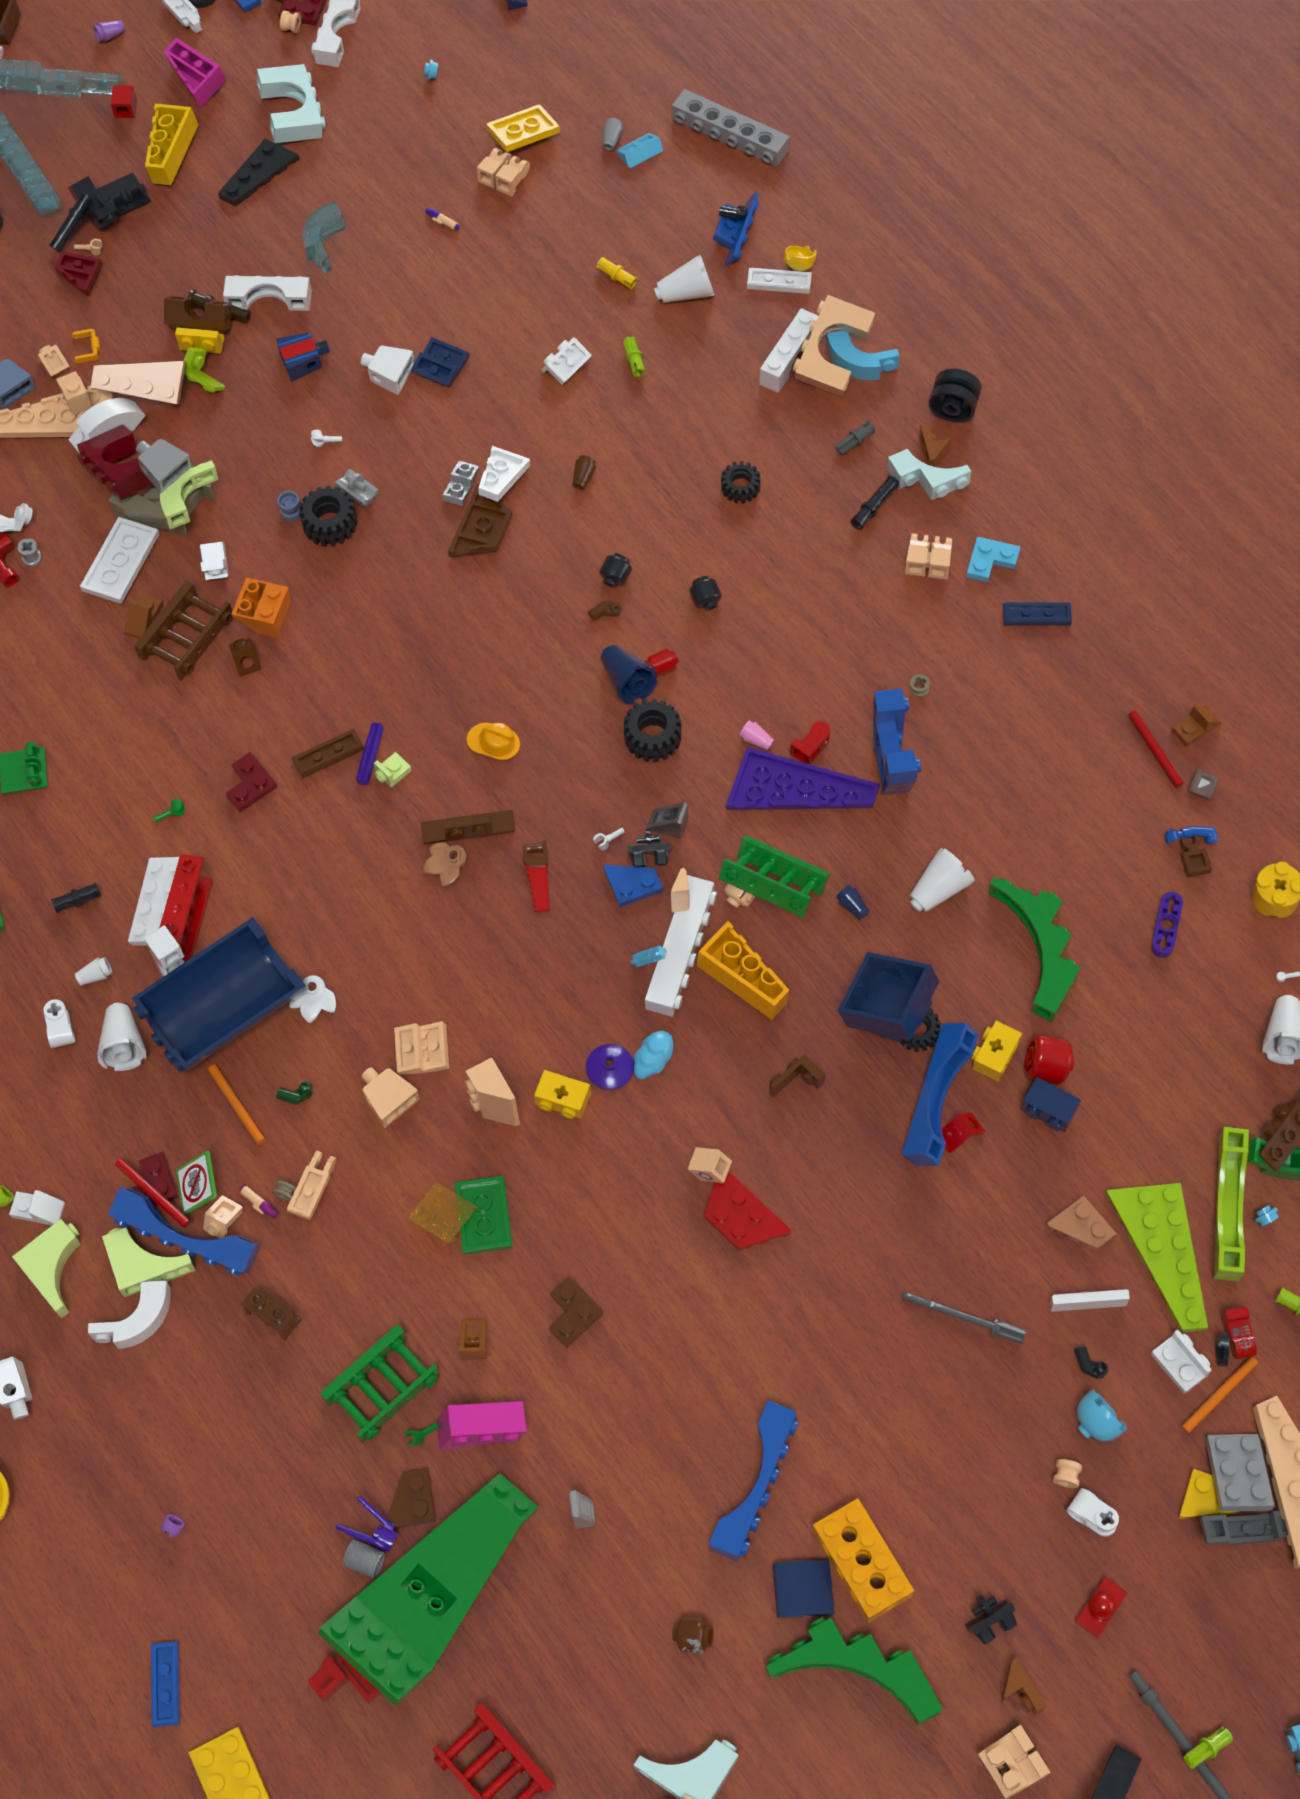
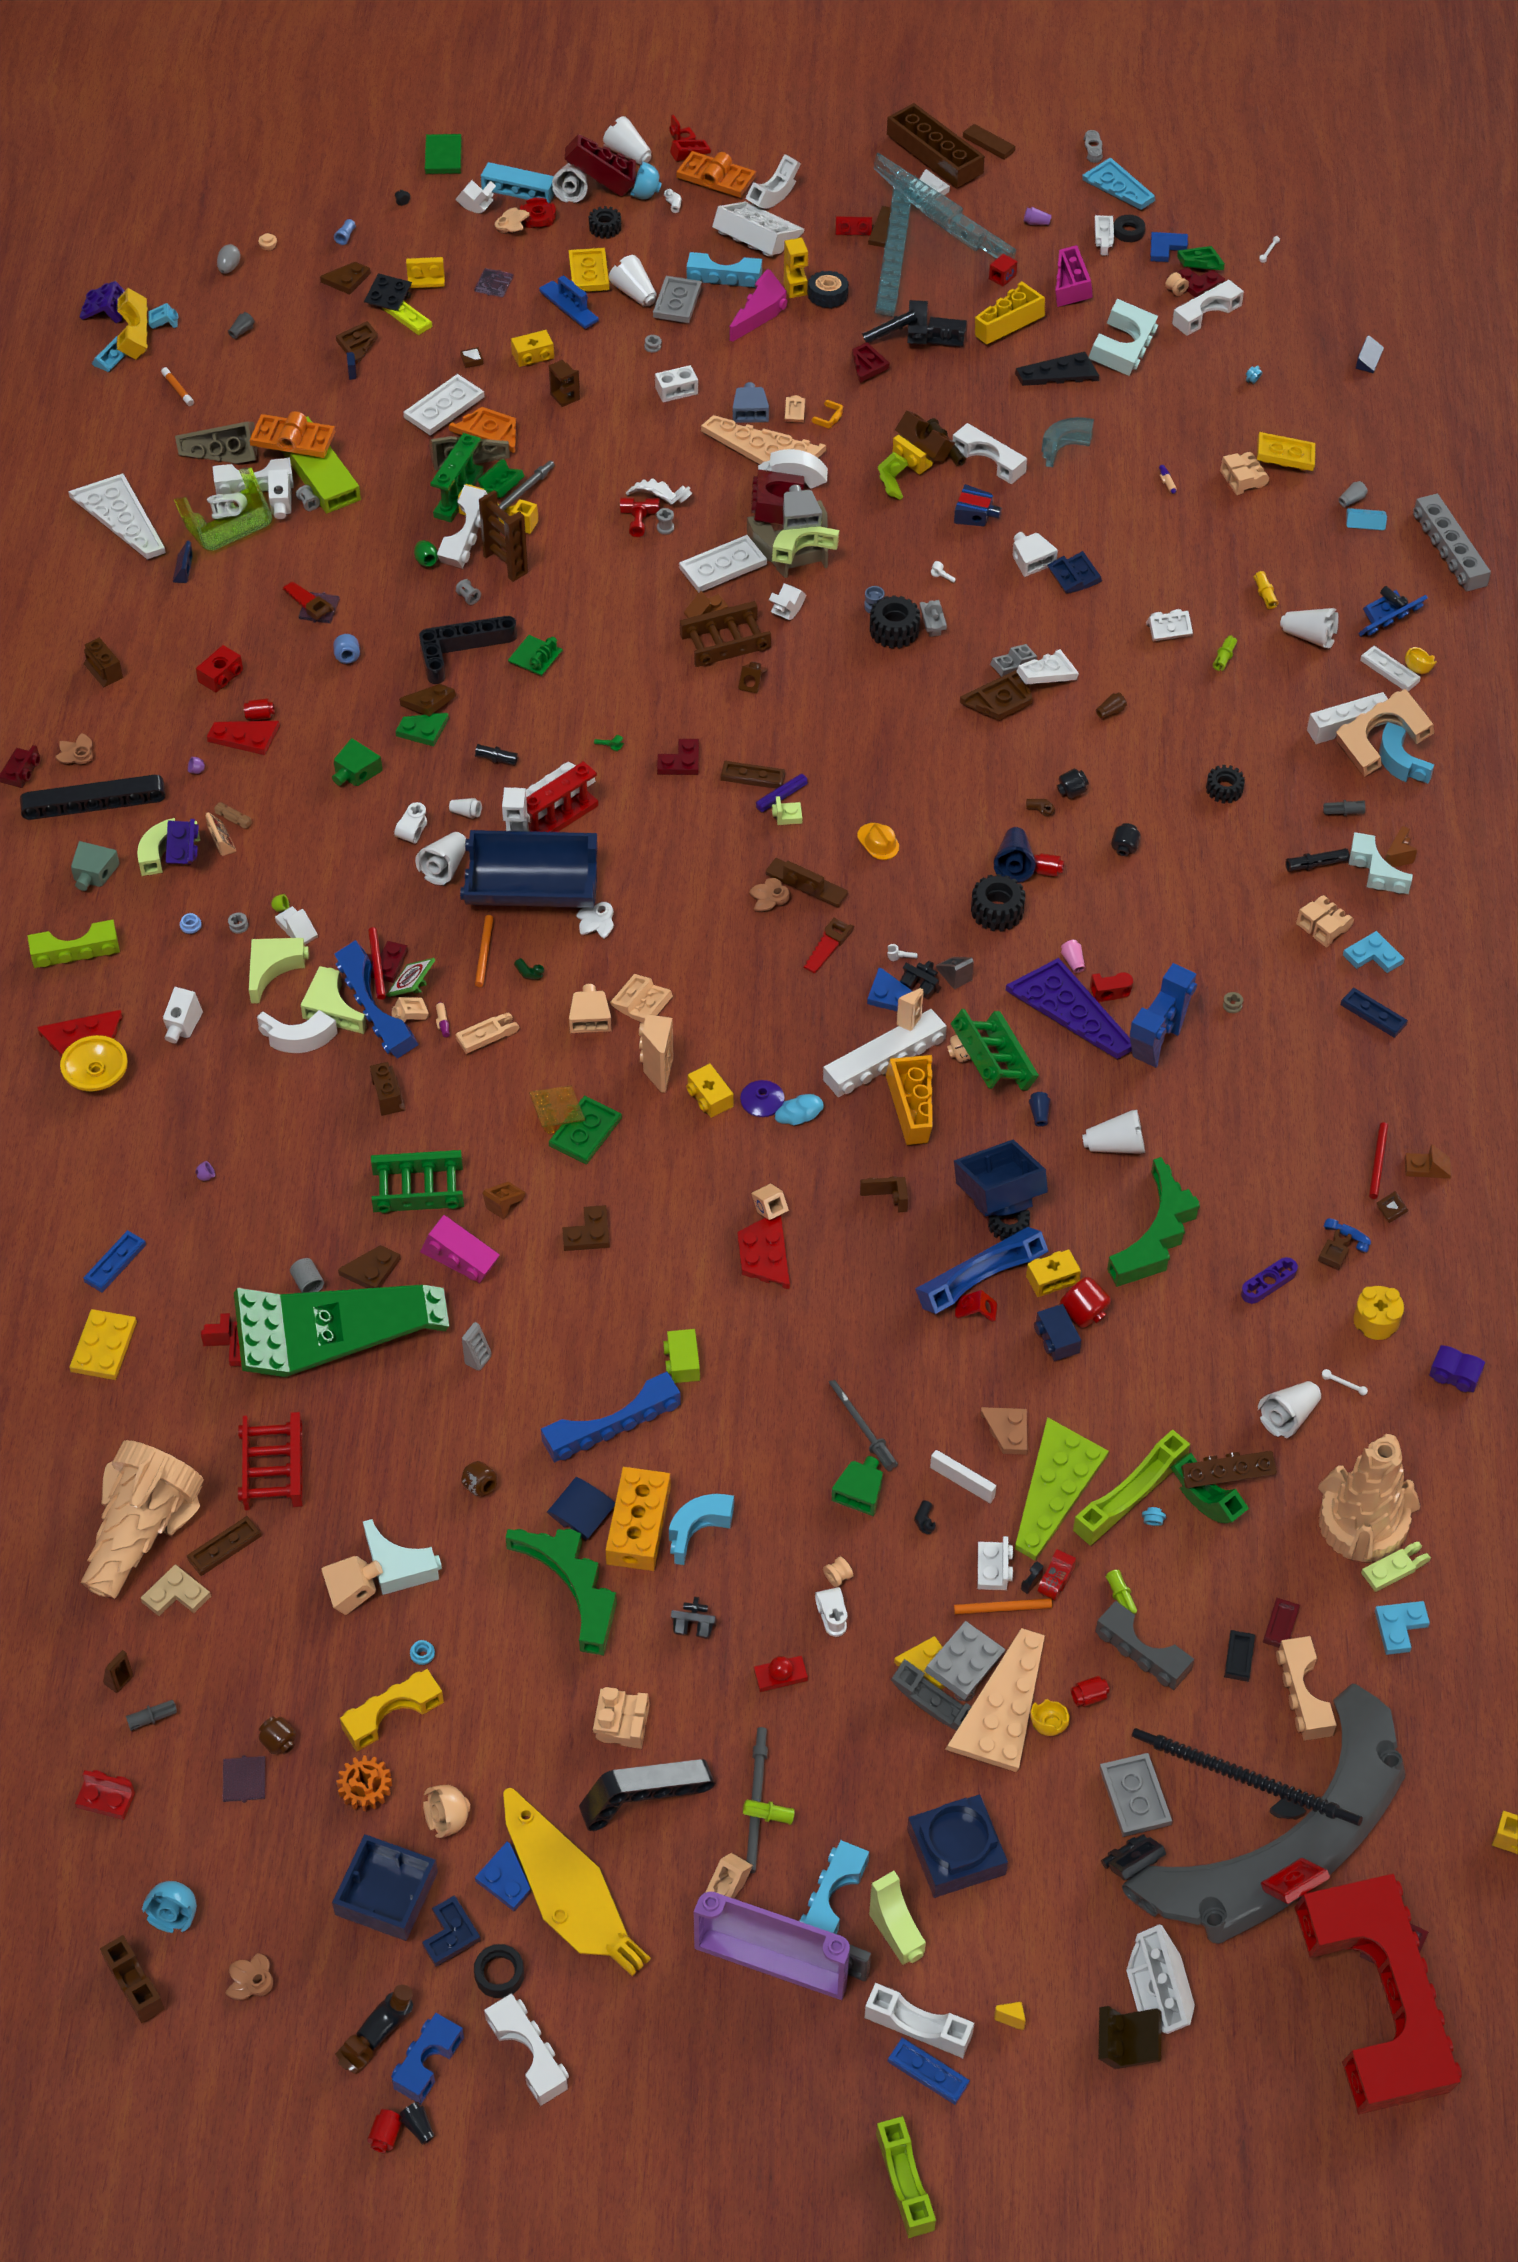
camera: 35 degrees right, 10 degrees down
light nougat arch [56,371,92,415] -> none
light nougat hand [74,239,102,256] -> none
light nougat wedge [91,361,186,404] -> none
orange slope [231,577,292,638] -> none
dark tan bush [272,1180,296,1202] -> none
dark purple plant [336,1496,398,1552] -> none
green hand [404,1422,441,1446] -> none
medium azure axle [631,946,666,967] -> none
black wheel [929,368,982,423] -> none
dark orange slope [1002,1658,1046,1715] -> none
medium azure cylinder [1077,1389,1128,1442] -> none
none -> lime brick [663,1329,700,1383]
none -> medium azure arch [669,1494,734,1565]
none -> green torso [831,1456,883,1516]

